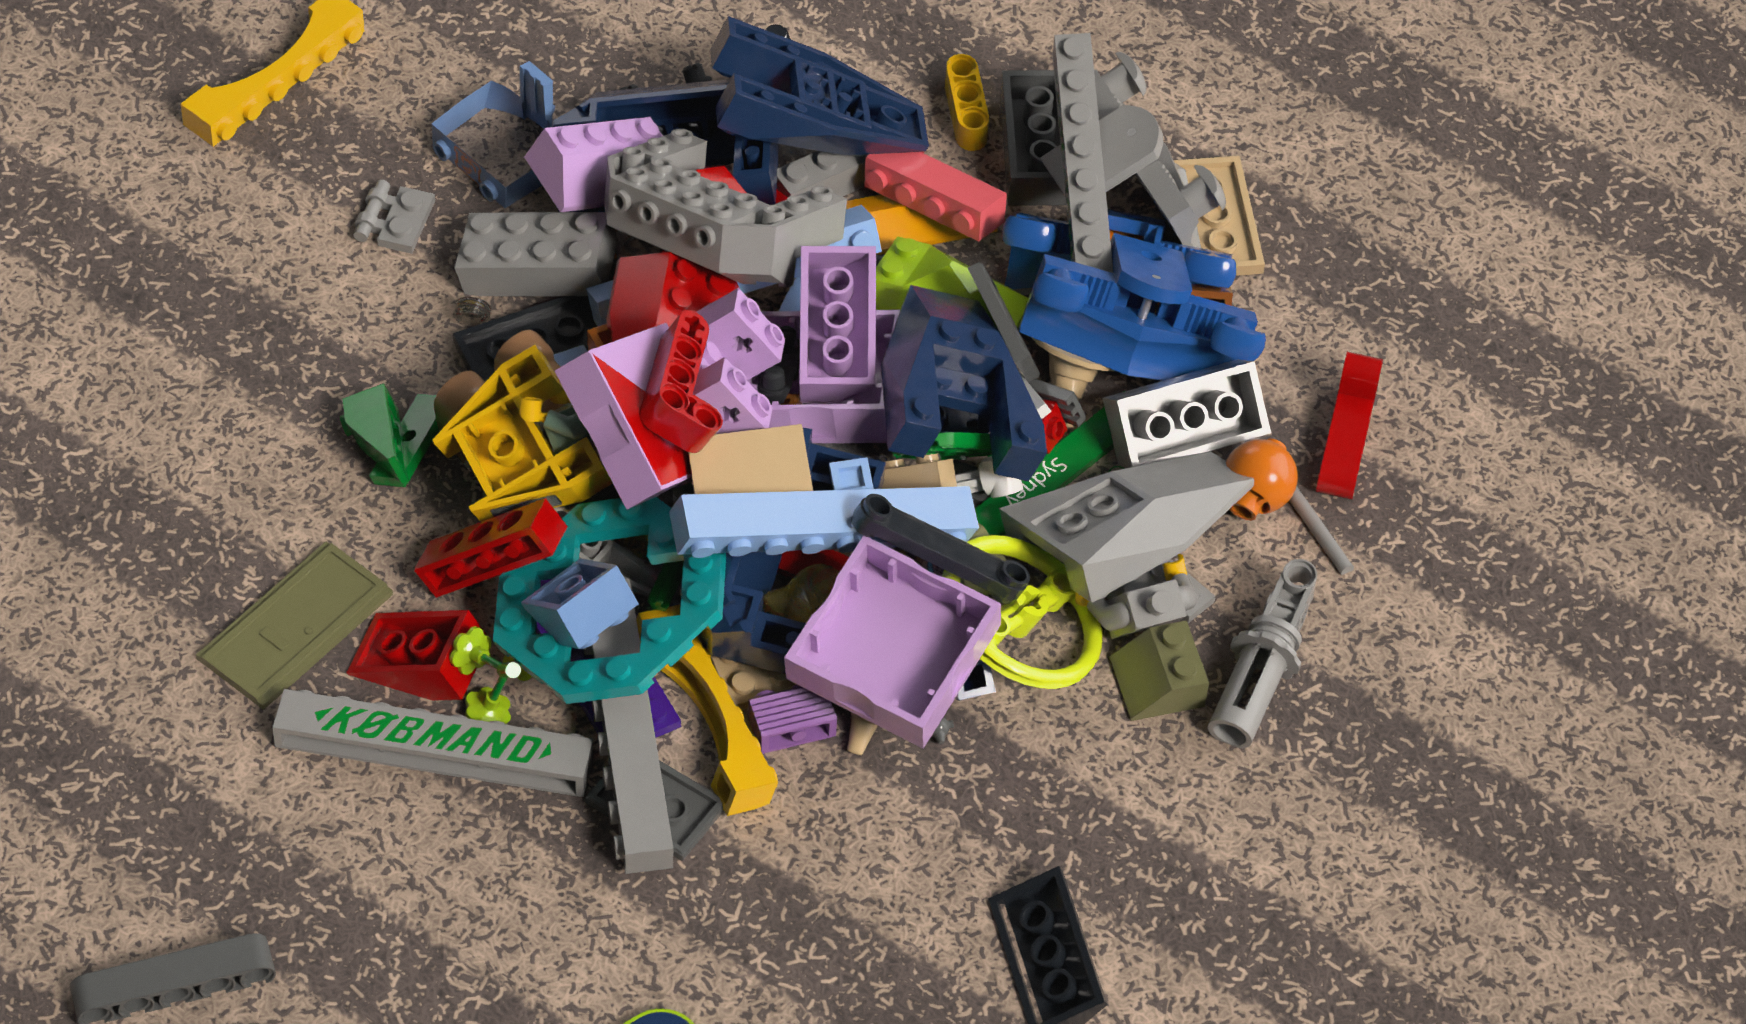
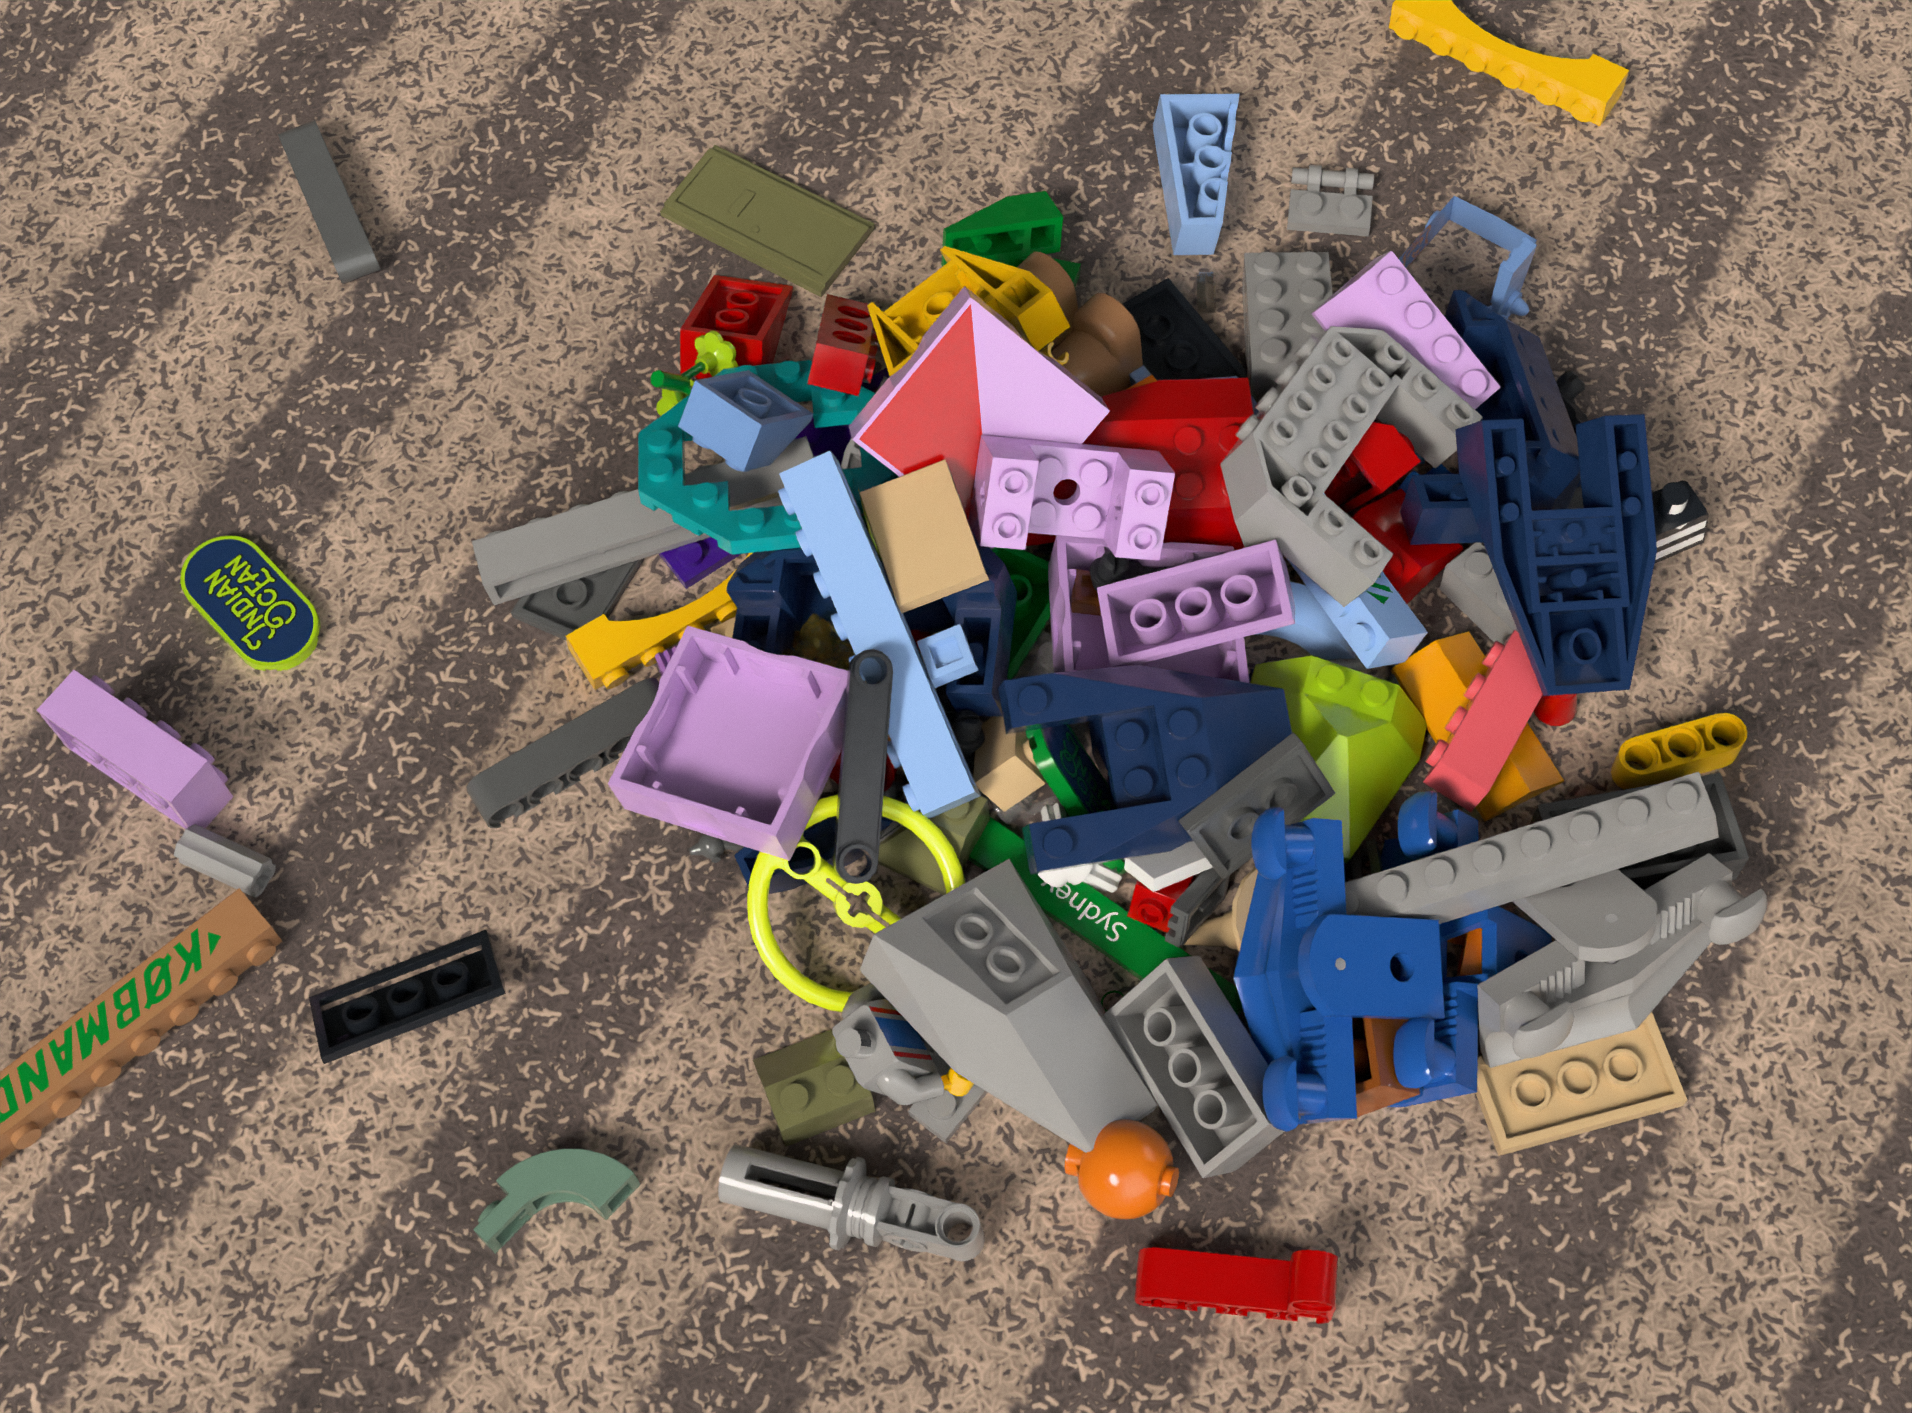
camera: 90 degrees right, 10 degrees up
light grey brick [272,689,593,797] -> none
red beam [640,310,723,453] -> none
light grey bar [1289,486,1354,575] -> none
none -> dark grey beam [466,678,659,829]
none -> sand green arch [473,1149,640,1254]
none -> light blue wedge [1153,94,1239,255]

